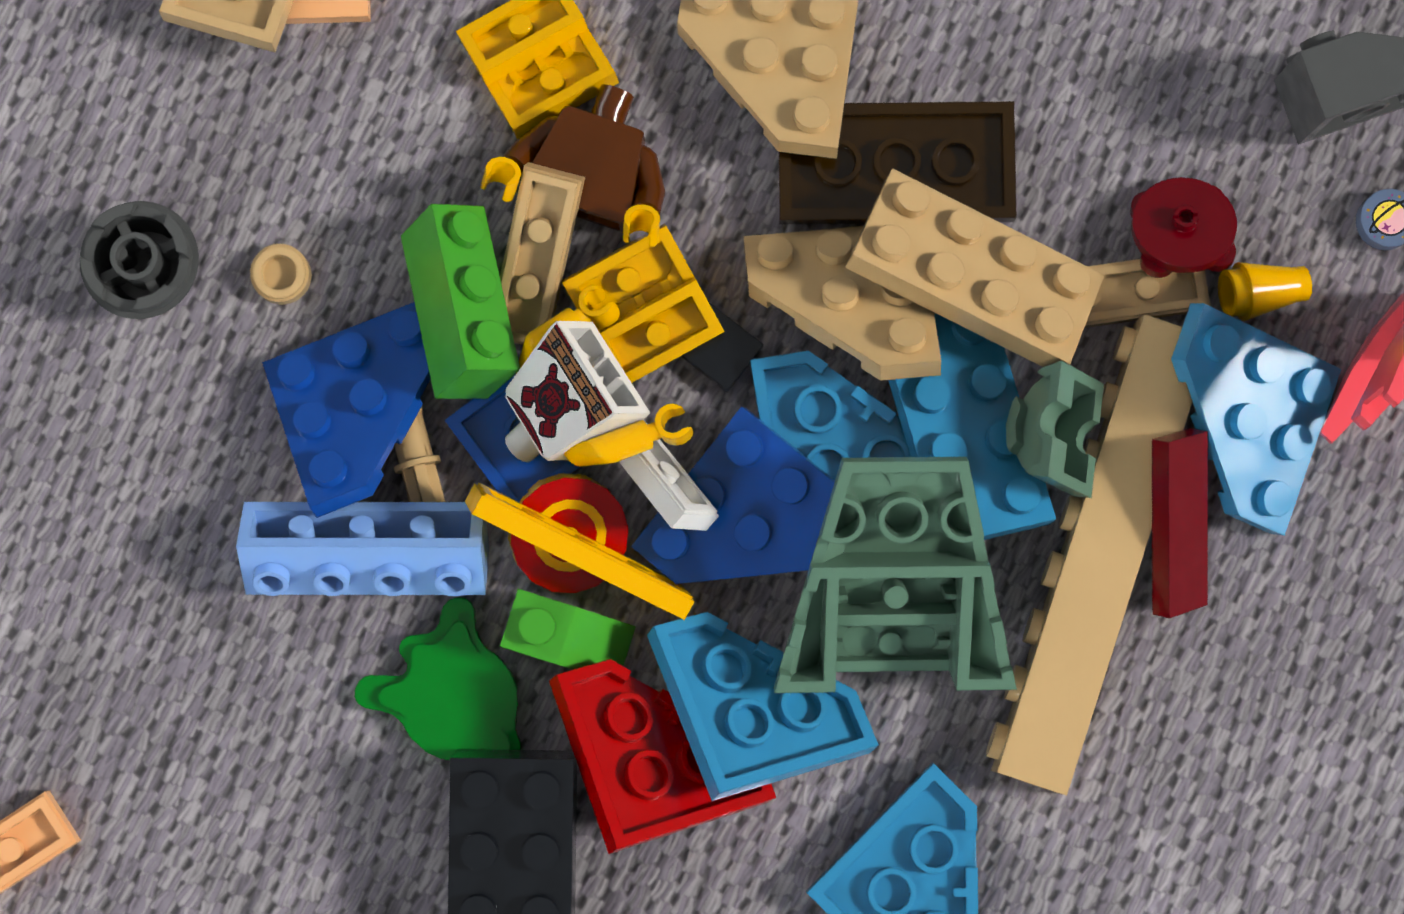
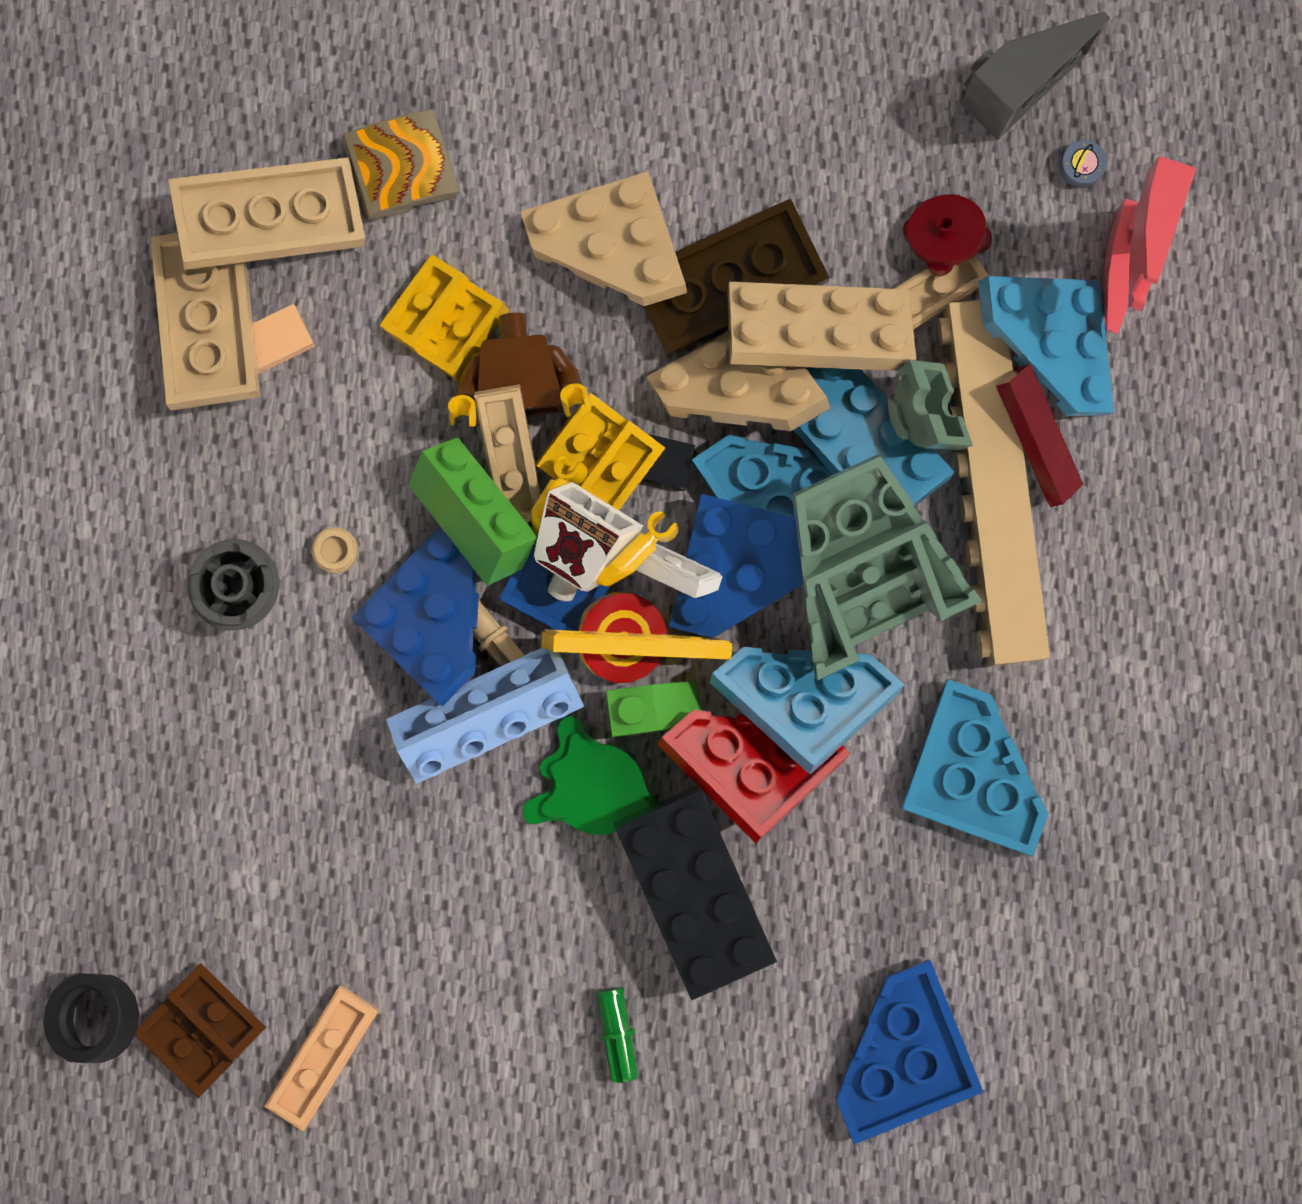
camera: 25 degrees left, 0 degrees up
yellow cone [1218,262,1312,321] -> none

